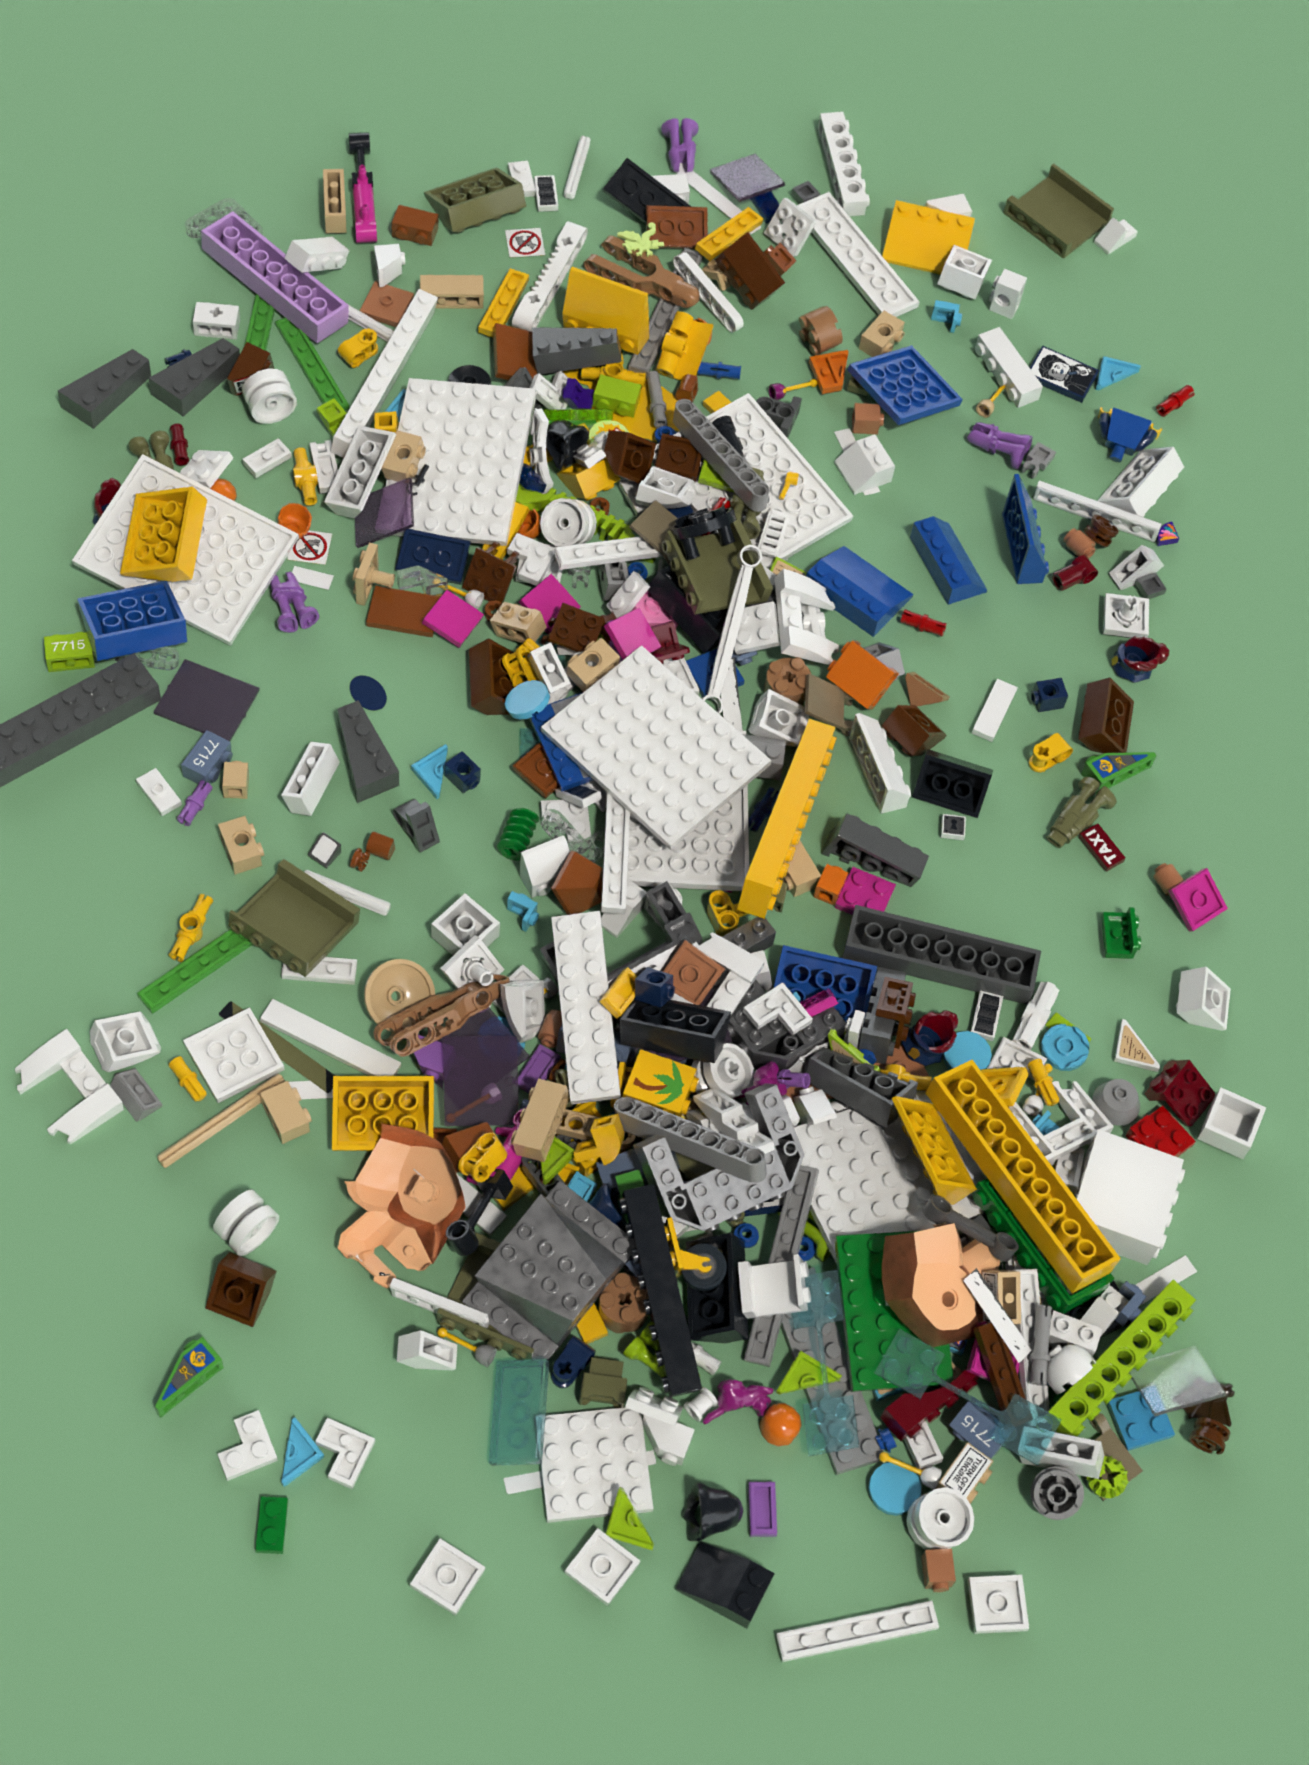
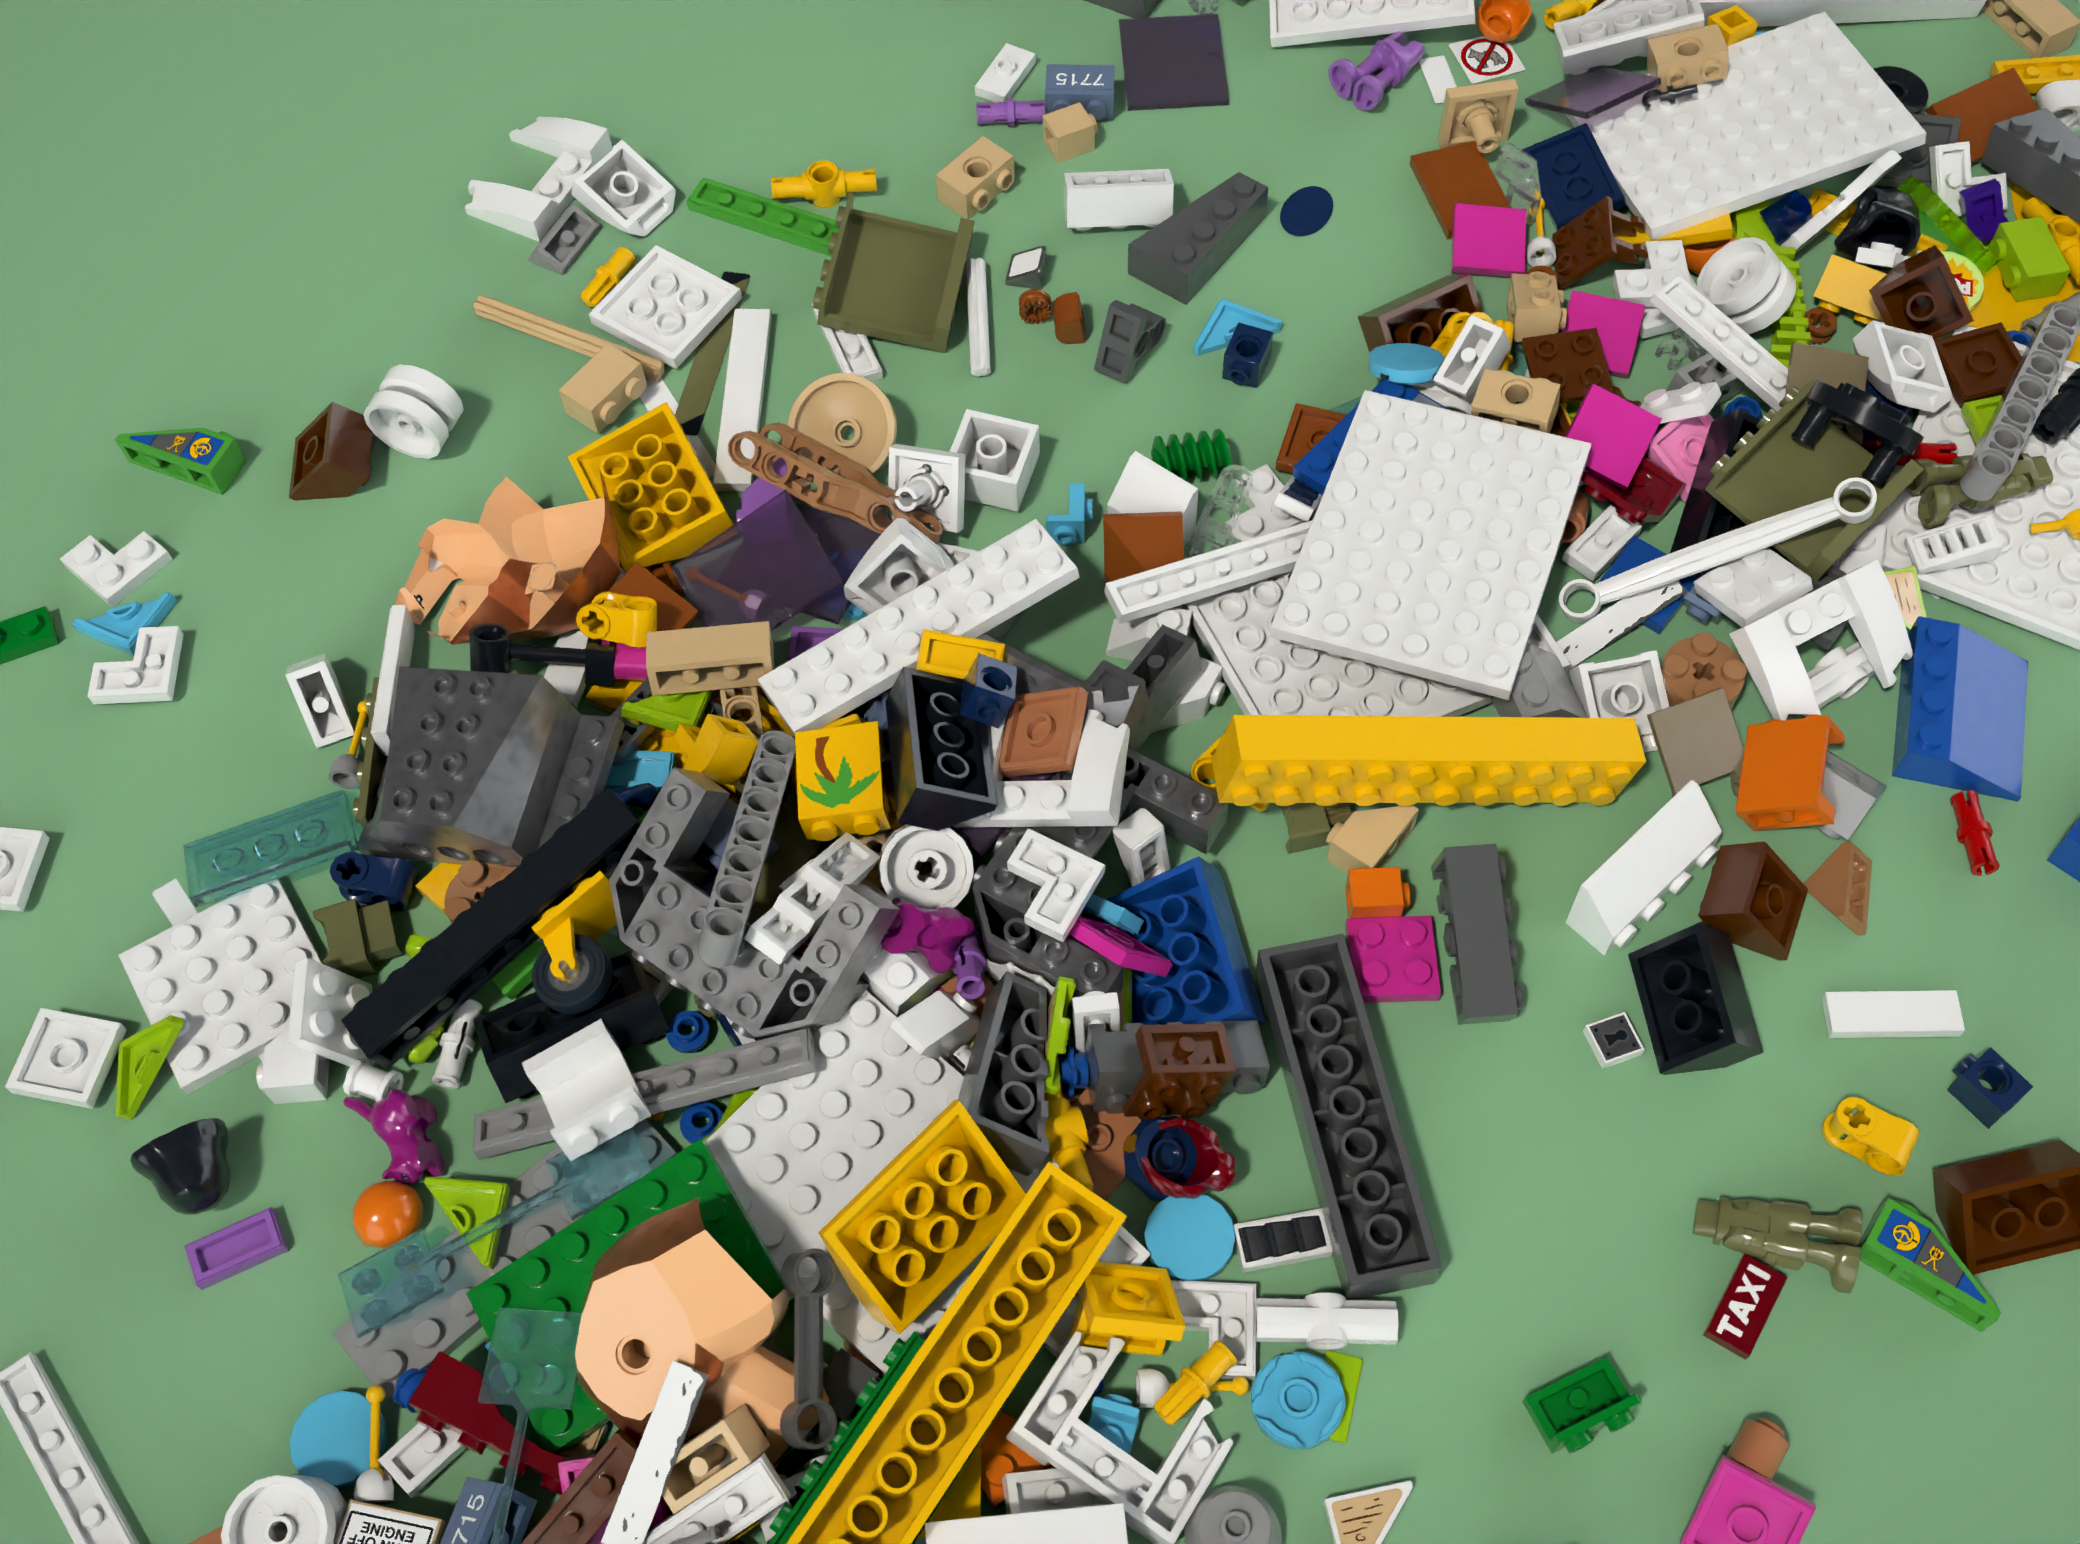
camera: 75 degrees right, 0 degrees up
black slope [675,1542,775,1629] -> none

